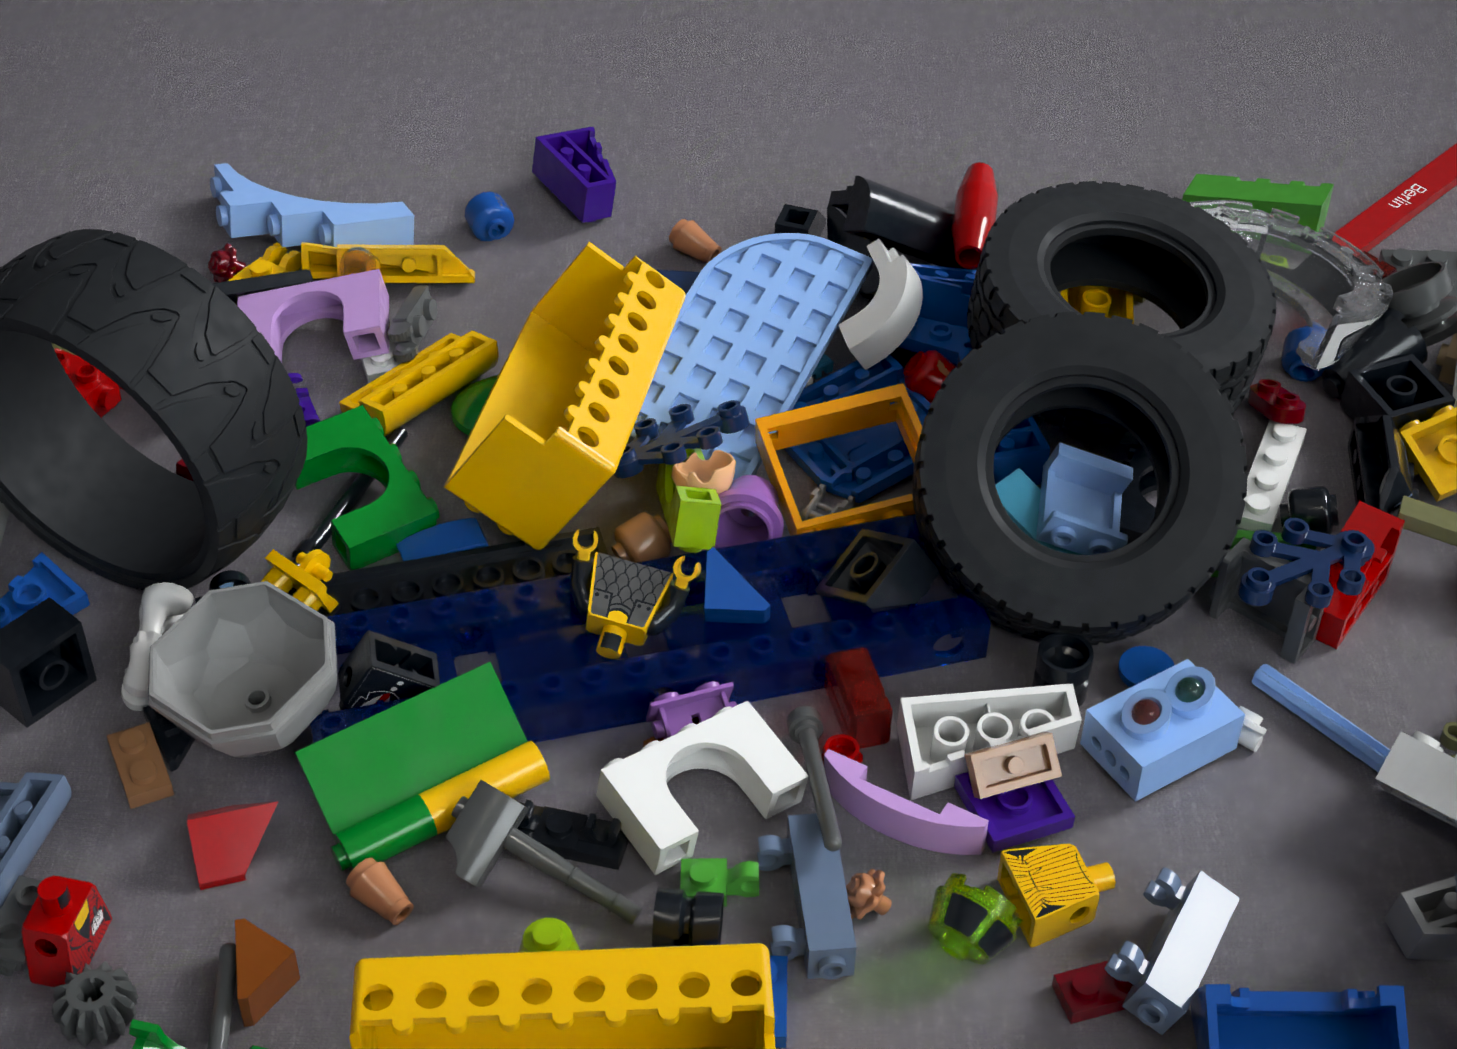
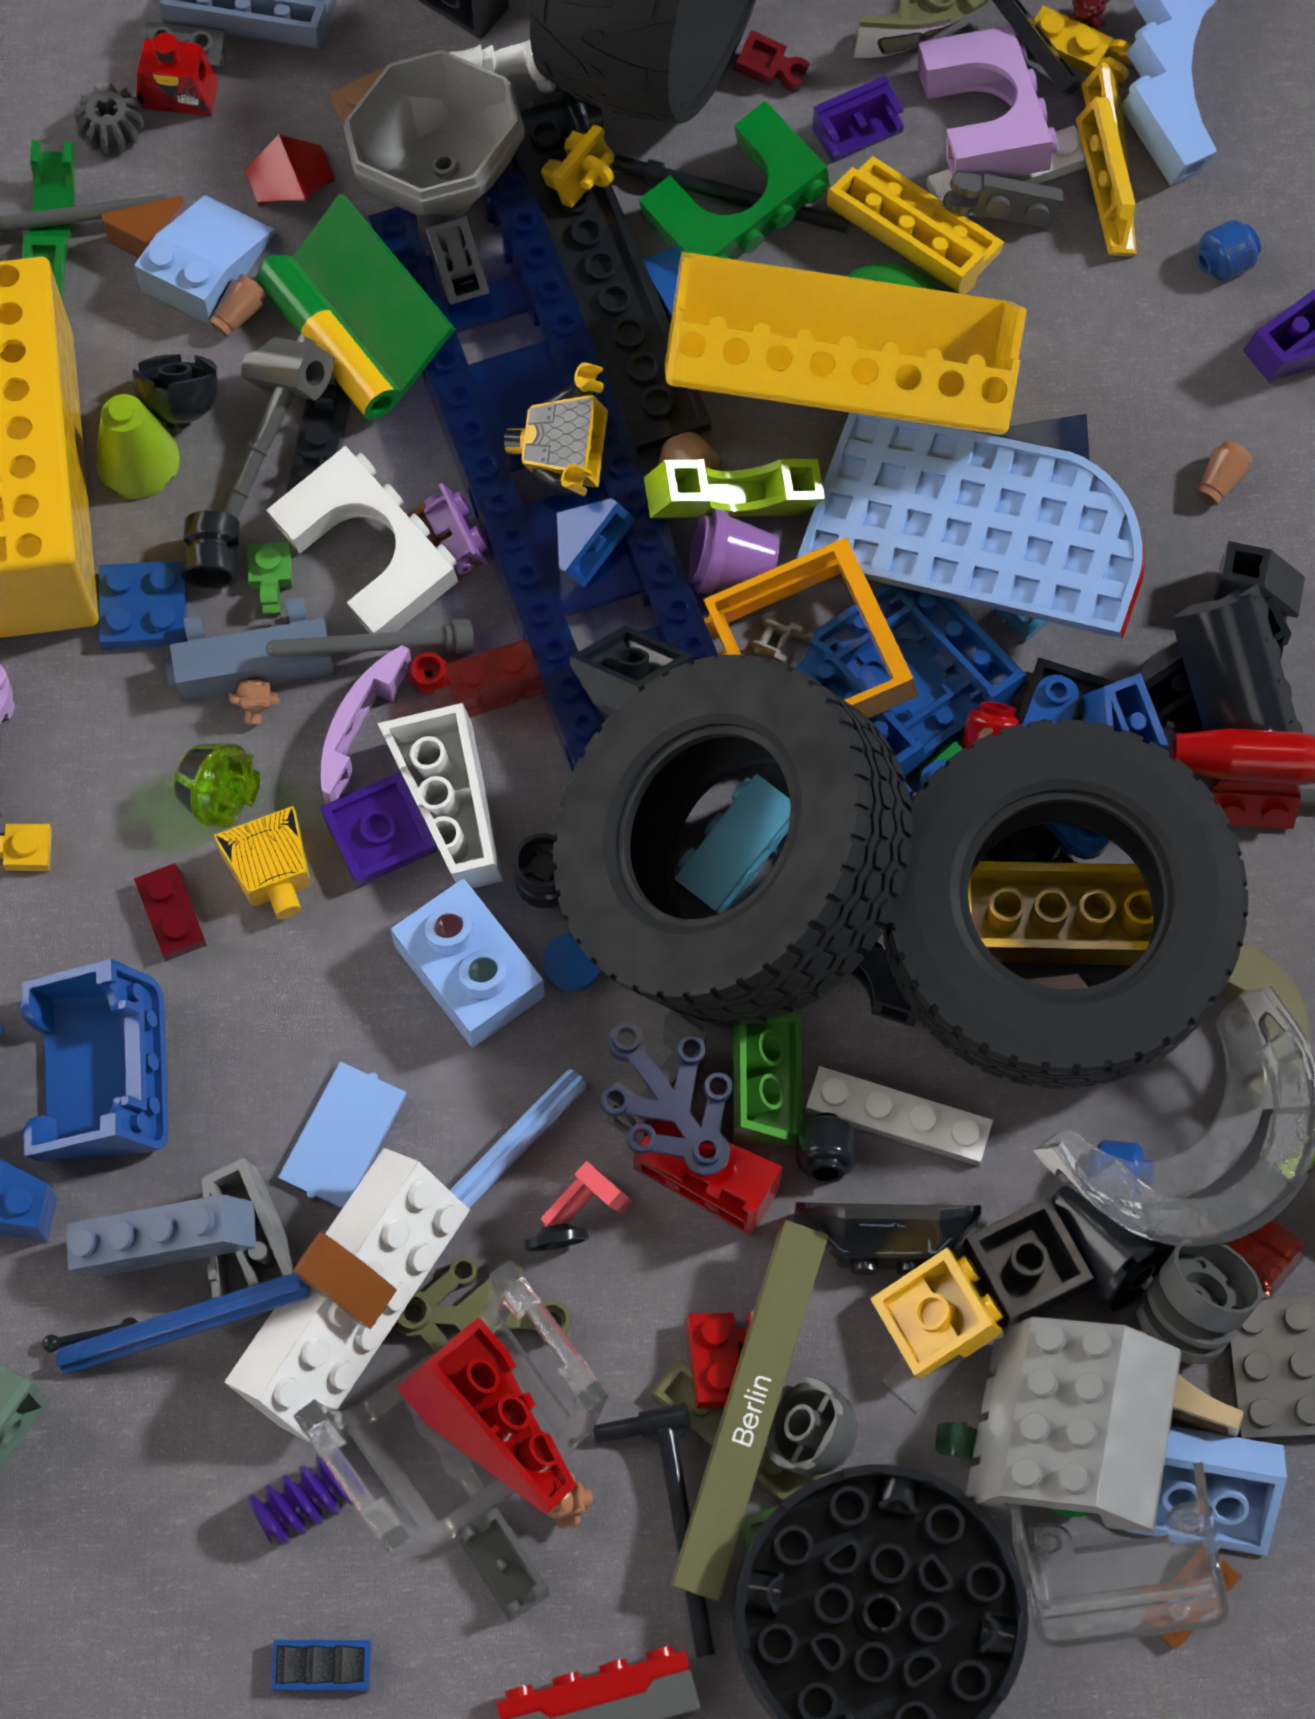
camera: 85 degrees right, 25 degrees up
clear yellow tile [340,247,376,276] -> none
dark blue plant [614,400,750,478] -> none
light nougat hair [671,450,736,495] -> none
white arch [838,239,923,370] -> none
plate [964,732,1062,799] -> none
light blue panel [1036,442,1133,555] -> none
brick [1104,867,1240,1035] -> none
white plate [1238,705,1267,752] -> none
dark red plate [1248,379,1306,424] -> none
none -> black cylinder [132,354,218,429]
none -> light blue slope [134,195,275,326]
none -> light blue piece [278,1061,407,1210]
none -> coral piece [524,1161,634,1252]

